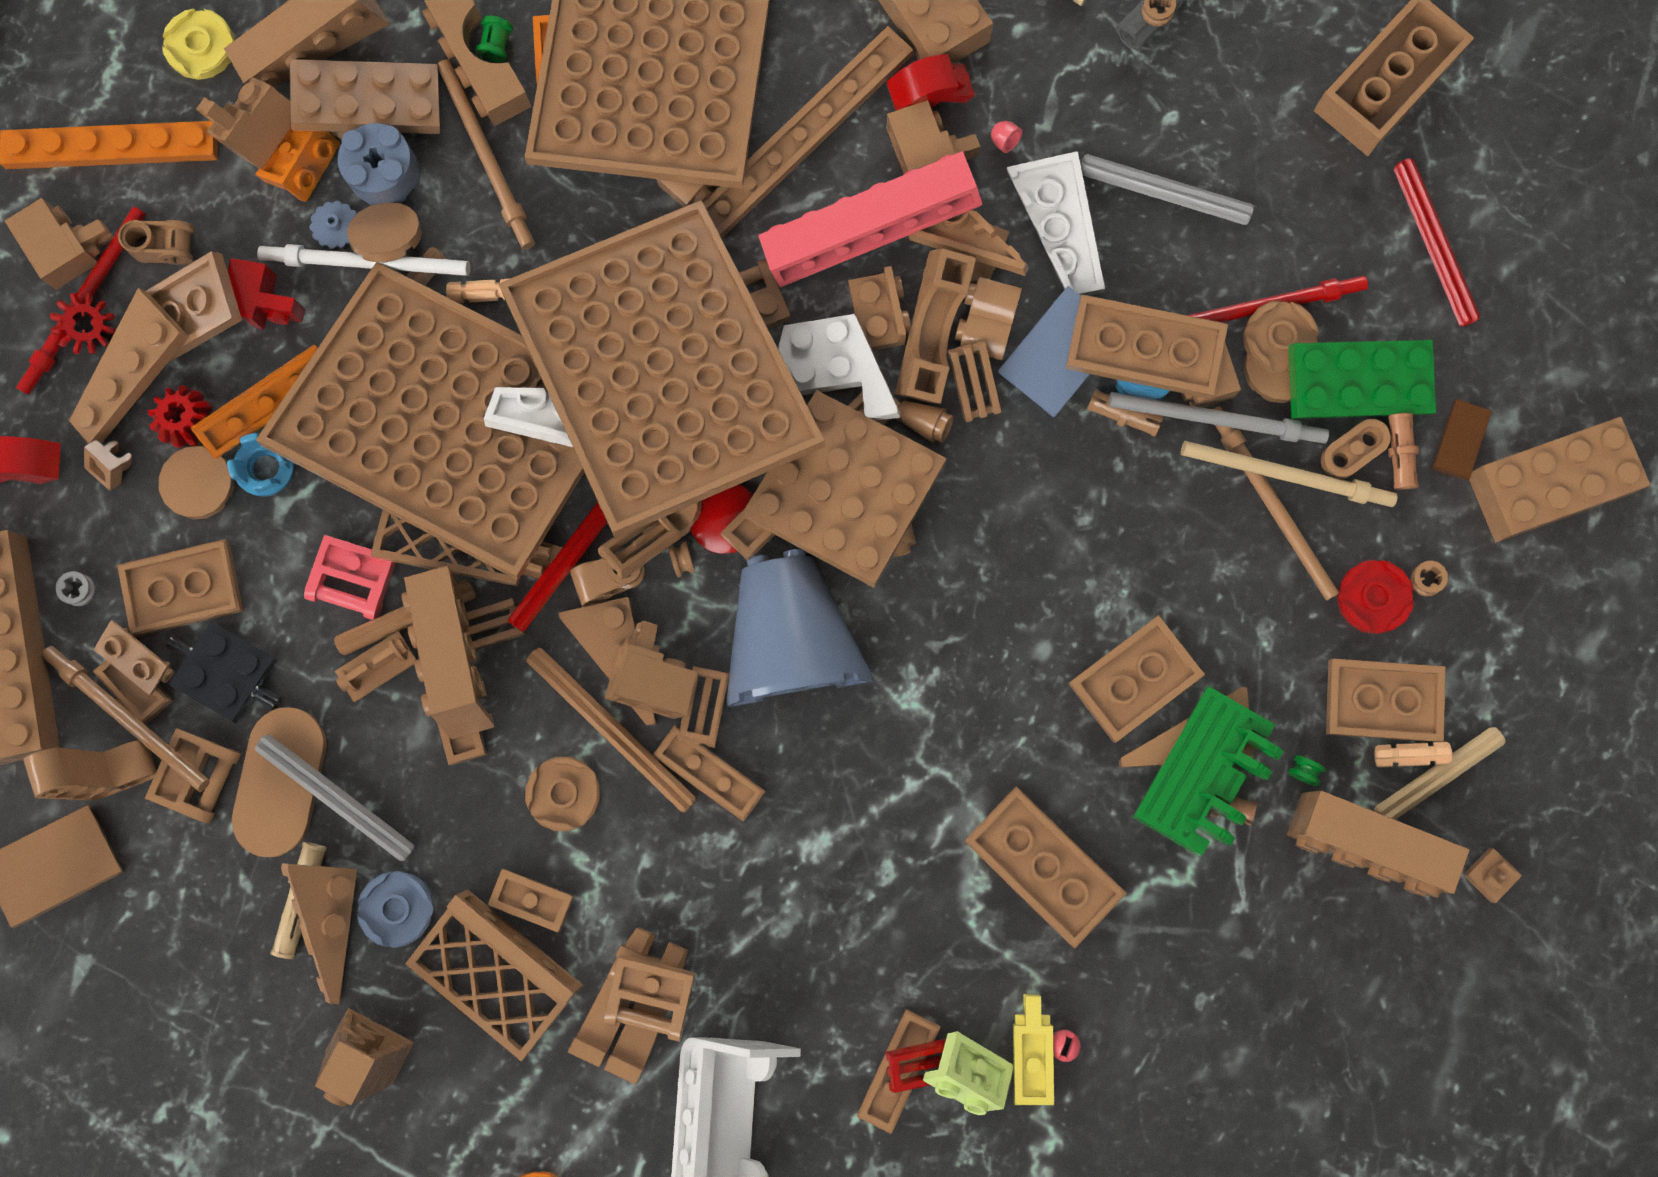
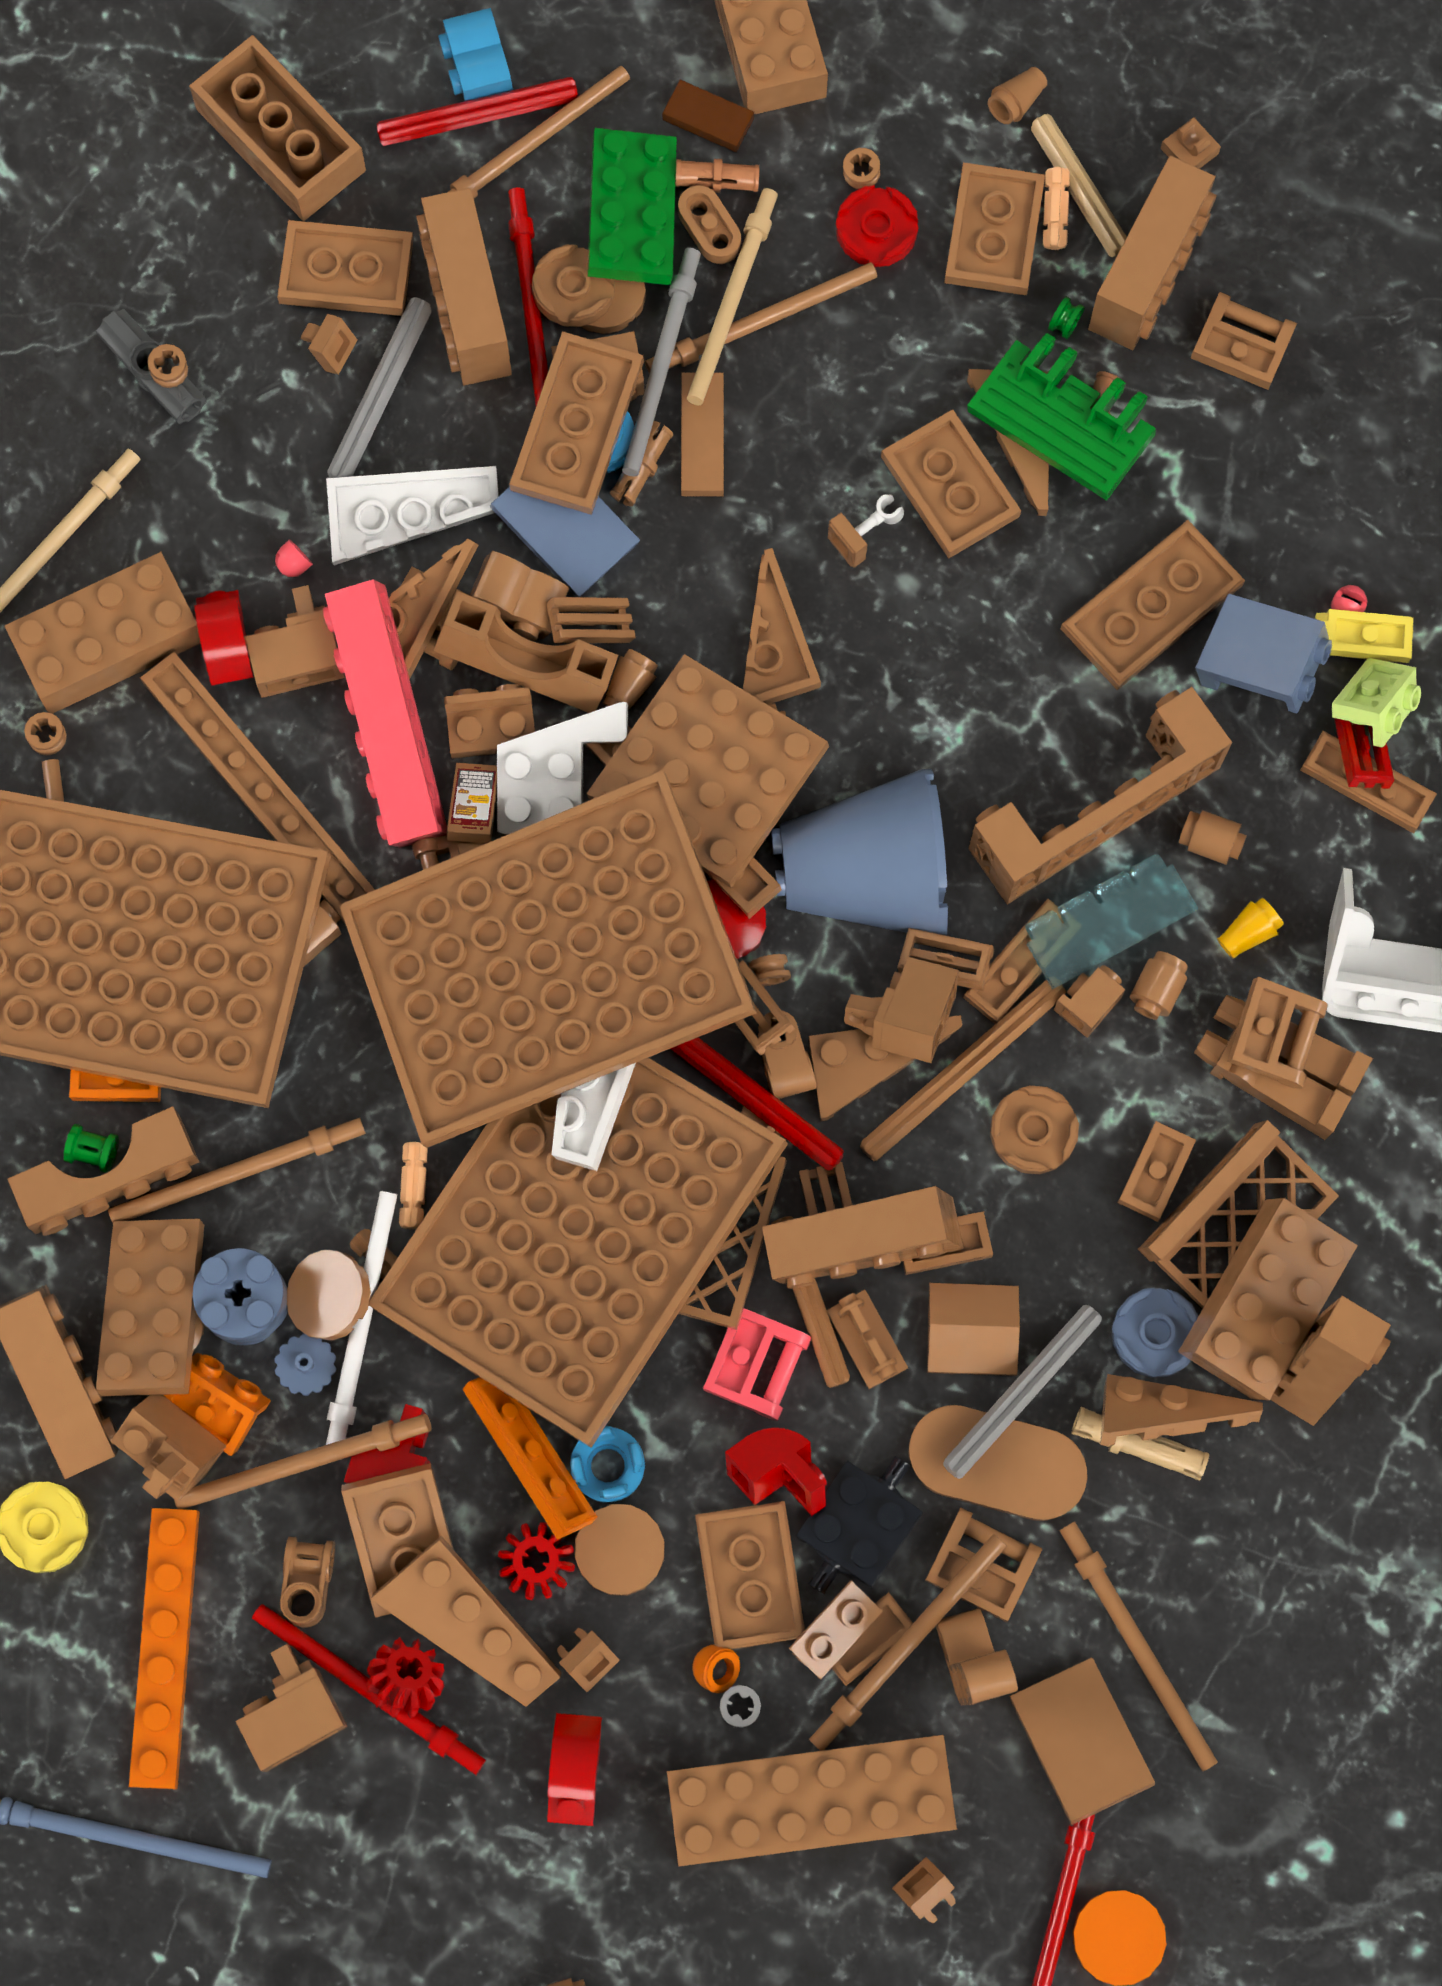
camera: 90 degrees left, 5 degrees down
none -> medium nougat bar [174,1414,432,1509]
none -> medium nougat plate [277,220,414,316]
none -> medium nougat tile [301,314,357,375]
none -> medium nougat brick [416,187,512,386]
none -> dark azure brick [438,8,513,101]
none -> tile [447,763,497,843]
none -> medium nougat bar [448,66,630,199]
none -> medium nougat tile [681,373,724,496]
none -> orange piece [692,1644,740,1693]
none -> red brick [725,1428,827,1516]
none -> medium nougat wing [743,548,821,704]
none -> medium nougat tile [828,512,867,568]
none -> white hand [855,495,904,536]
none -> medium nougat slope [927,1283,1020,1376]
none -> medium nougat plate [968,687,1232,905]
none -> medium nougat cone [988,67,1047,124]
none -> clear light blue windscreen [1025,854,1199,990]
none -> medium nougat brick [1054,965,1125,1038]
none -> medium nougat bar [1059,1521,1218,1772]
none -> medium nougat brick [1130,951,1188,1020]
none -> medium nougat brick [1178,1198,1358,1400]
none -> medium nougat brick [1179,810,1247,865]
none -> medium nougat plate [1191,292,1297,390]
none -> sand blue panel [1195,593,1332,714]
none -> yellow cone [1217,897,1284,959]

